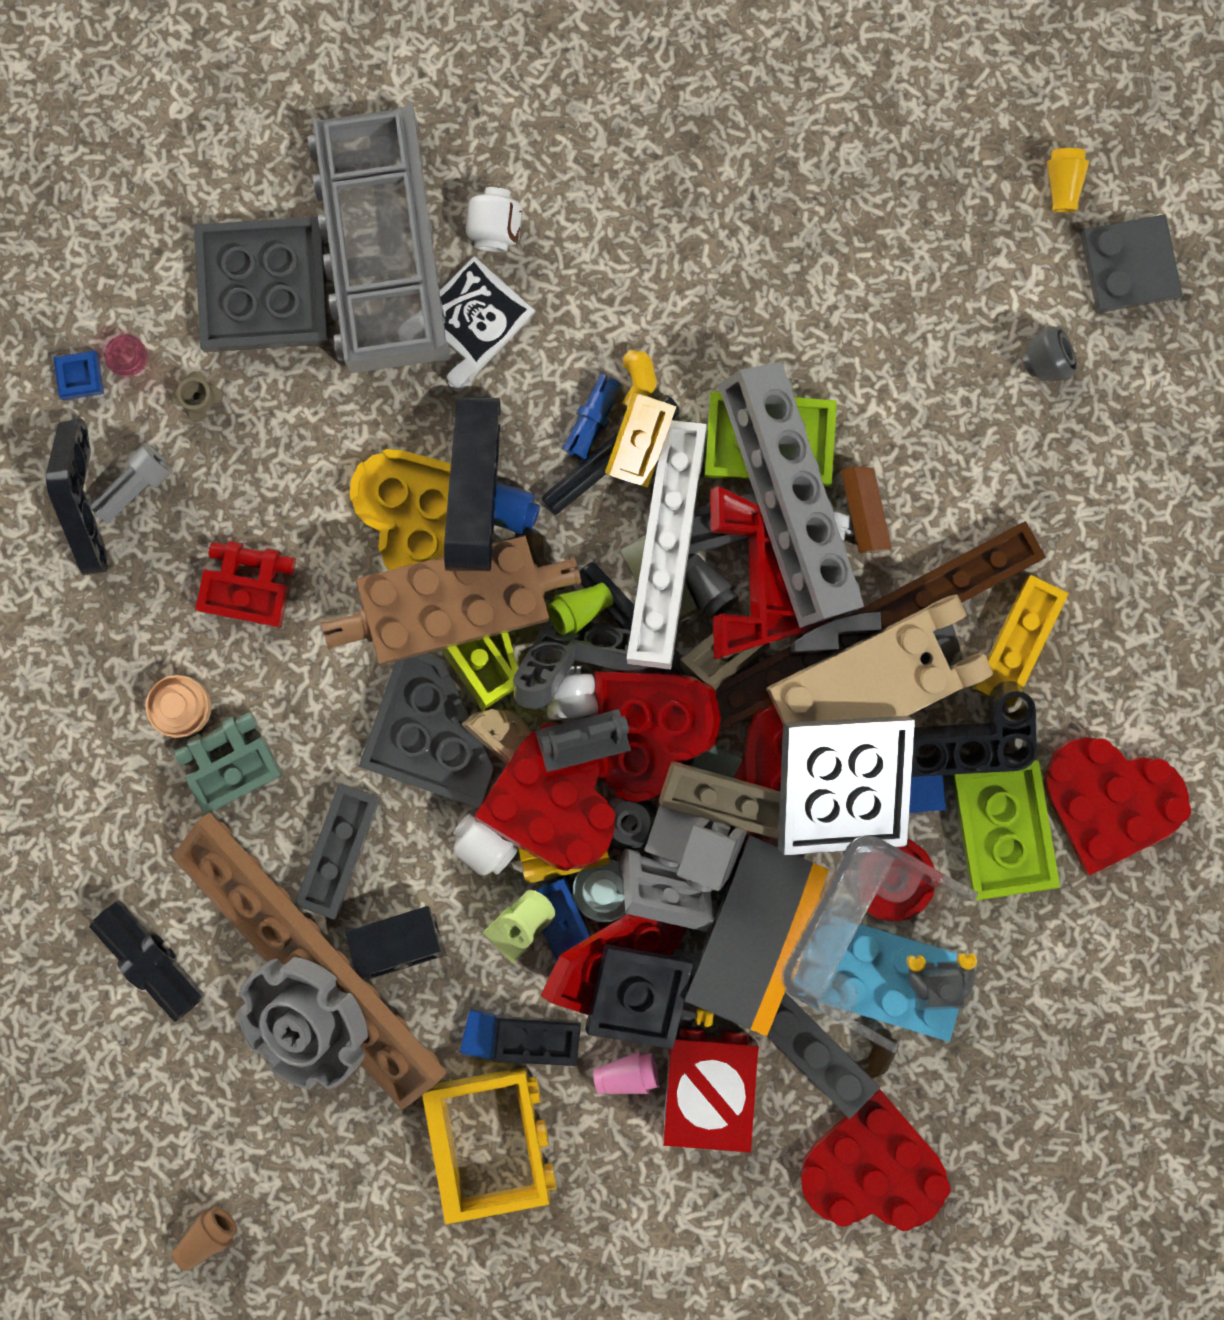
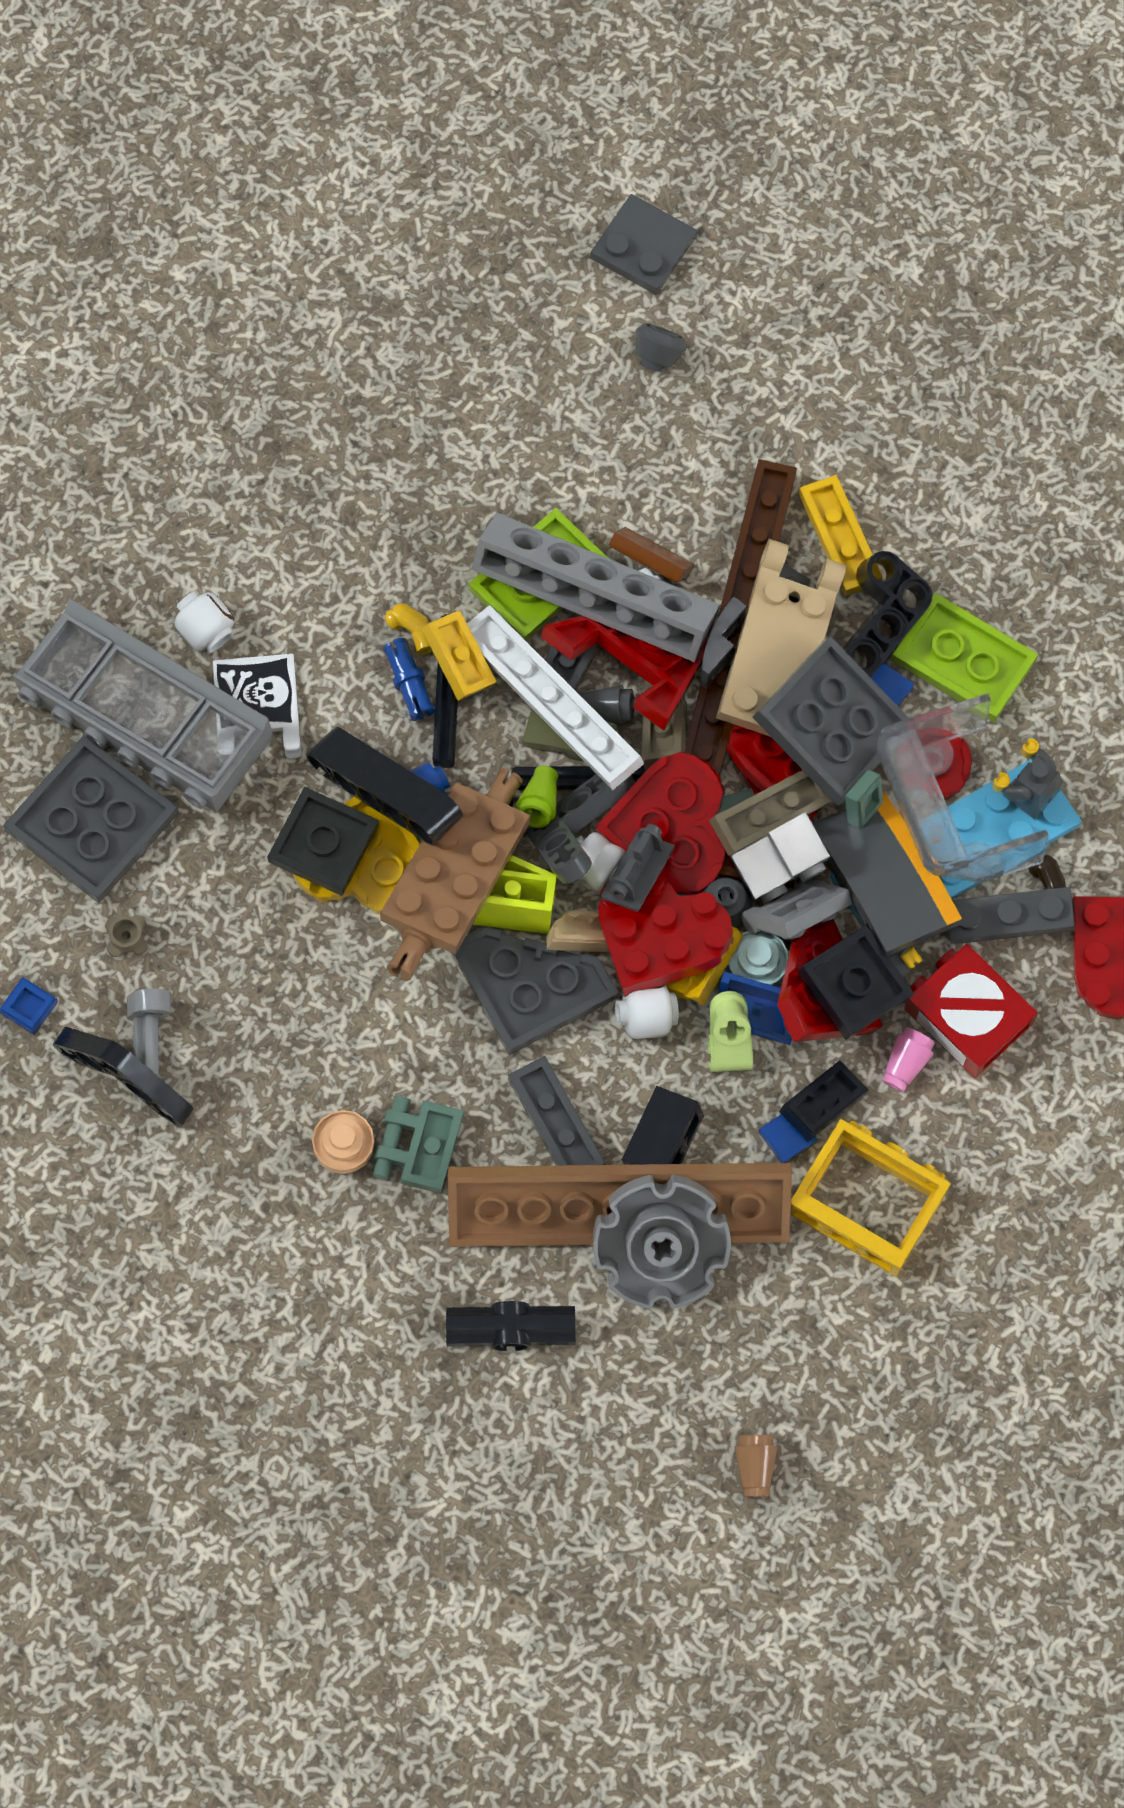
camera: 50 degrees left, 15 degrees down
clear pink plate [104,334,148,377] -> none
red plate [195,541,296,628] -> none
red plate [1043,737,1191,876] -> none
yellow cone [1047,148,1090,213] -> none
none -> pearl dark grey plate [267,786,379,896]
none -> sand green tile [845,769,883,829]

